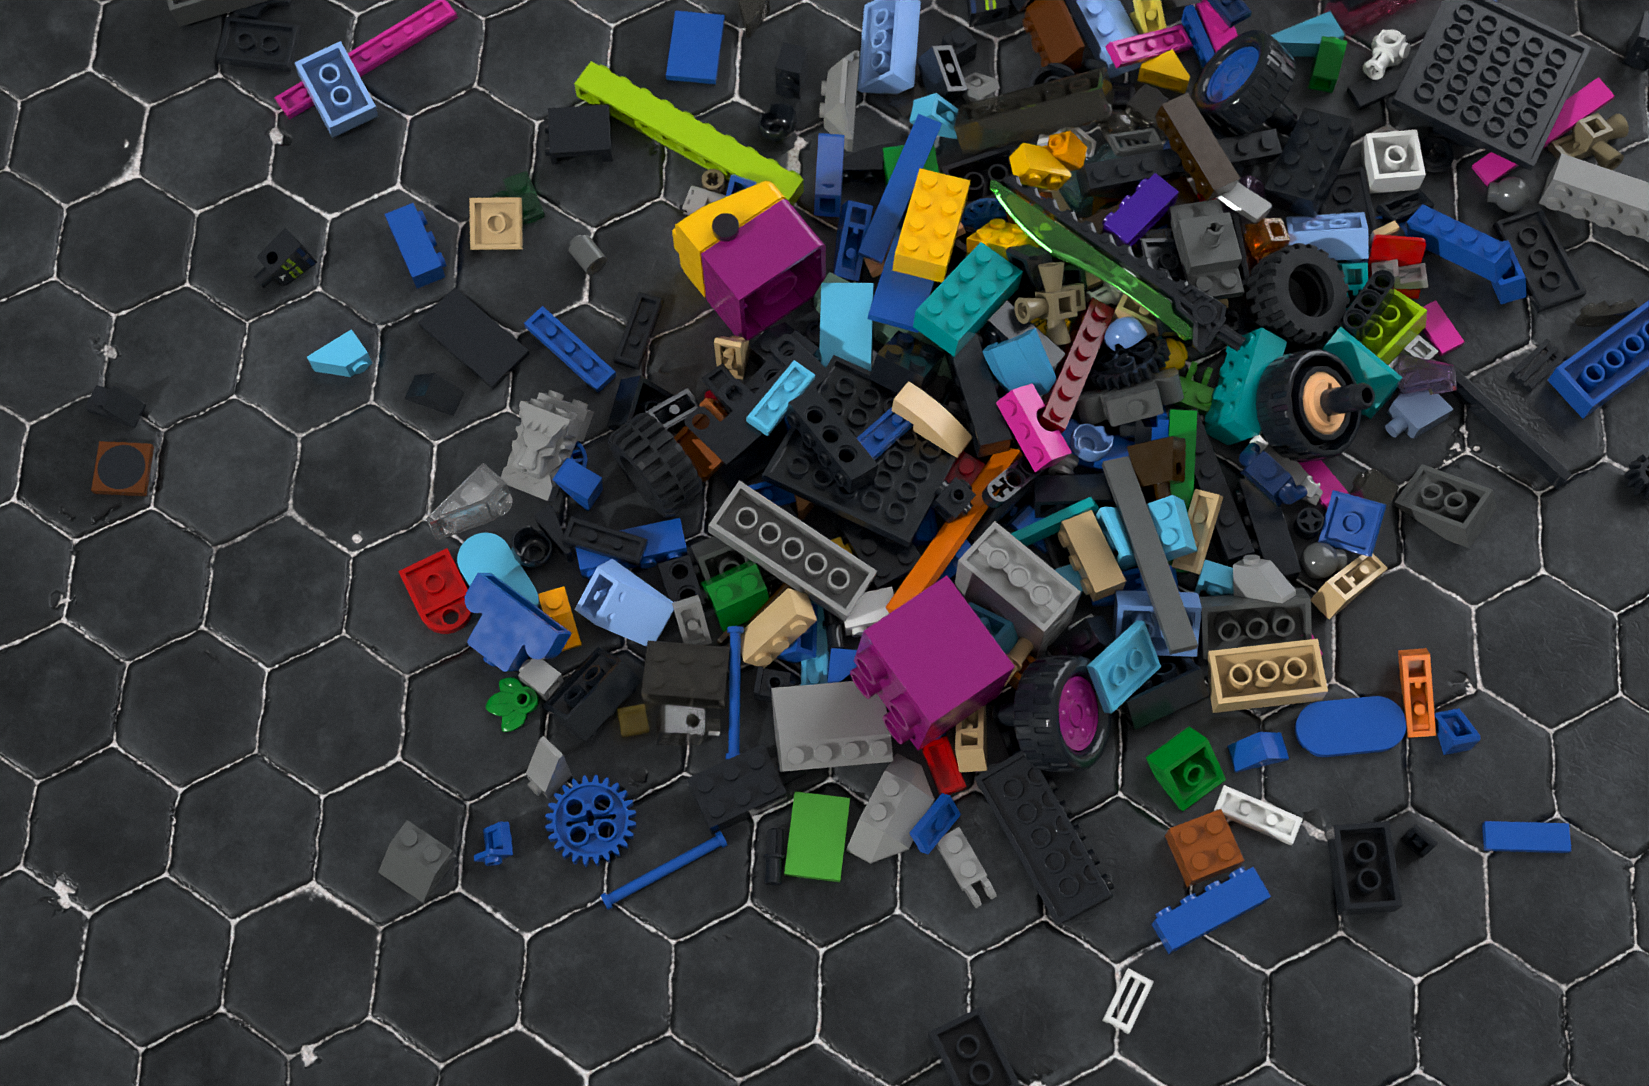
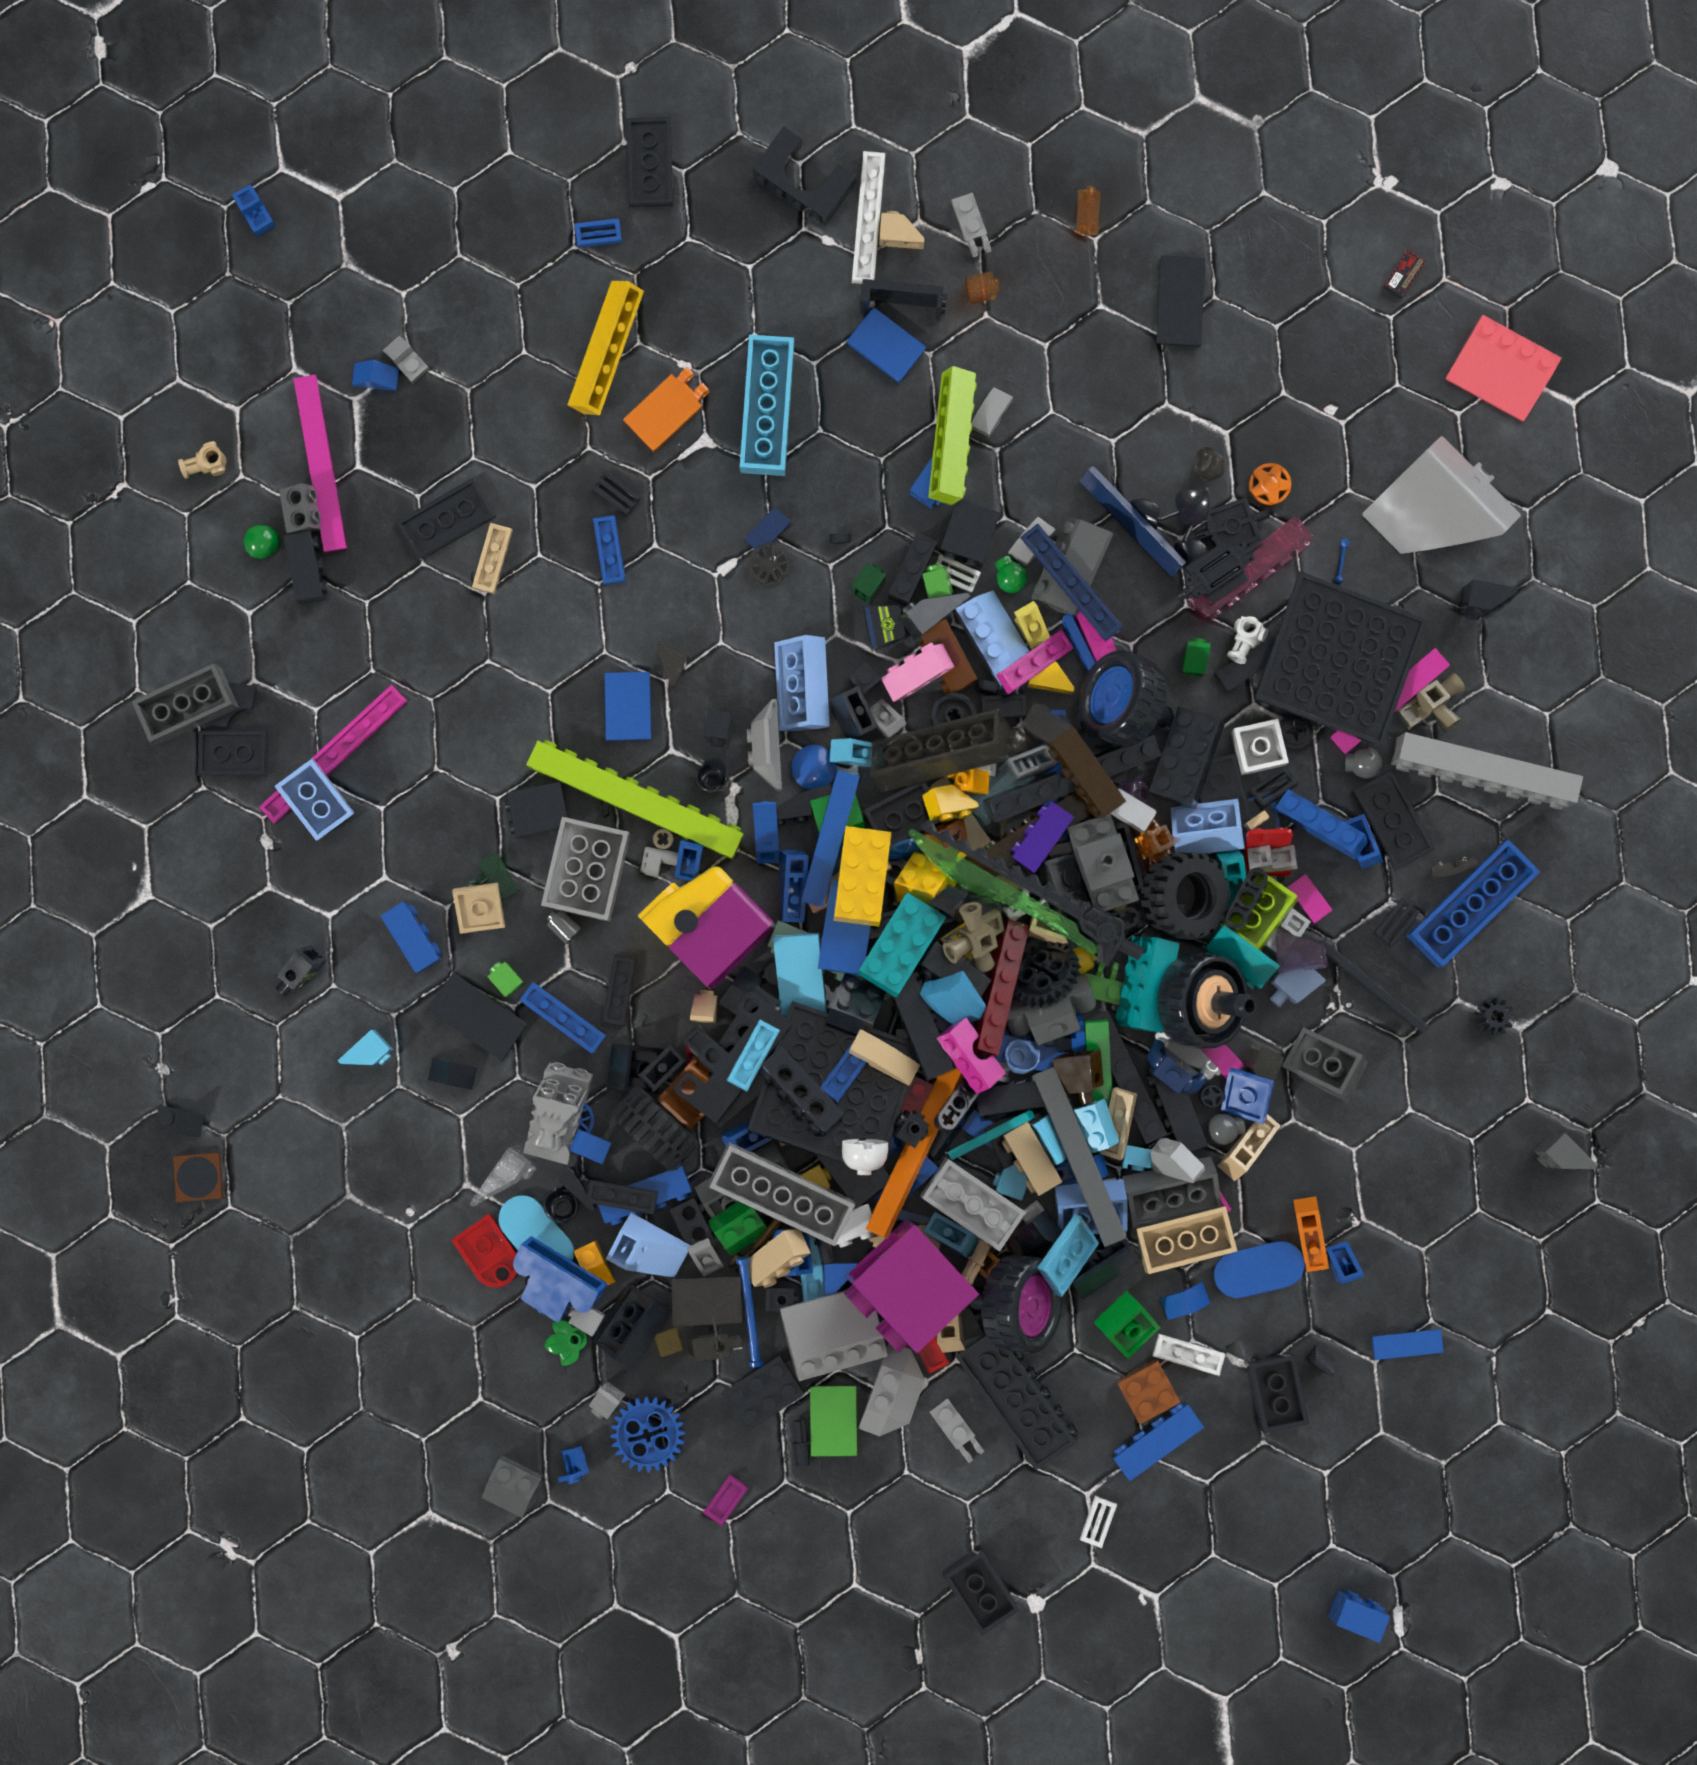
camera: 10 degrees left, 15 degrees up
blue bar [600,831,728,910] -> none
blue plate [909,793,961,854] -> none
medium blue hair [1104,316,1147,351] -> none
medium azure slope [1271,11,1345,57] -> none
none -> bright green brick [487,962,525,998]
none -> light grey slope [541,817,631,922]
none -> magenta tile [703,1474,749,1526]
none -> blue dish [792,745,837,789]
none -> white cylinder [842,1139,888,1175]
none -> bright pink brick [881,643,955,702]

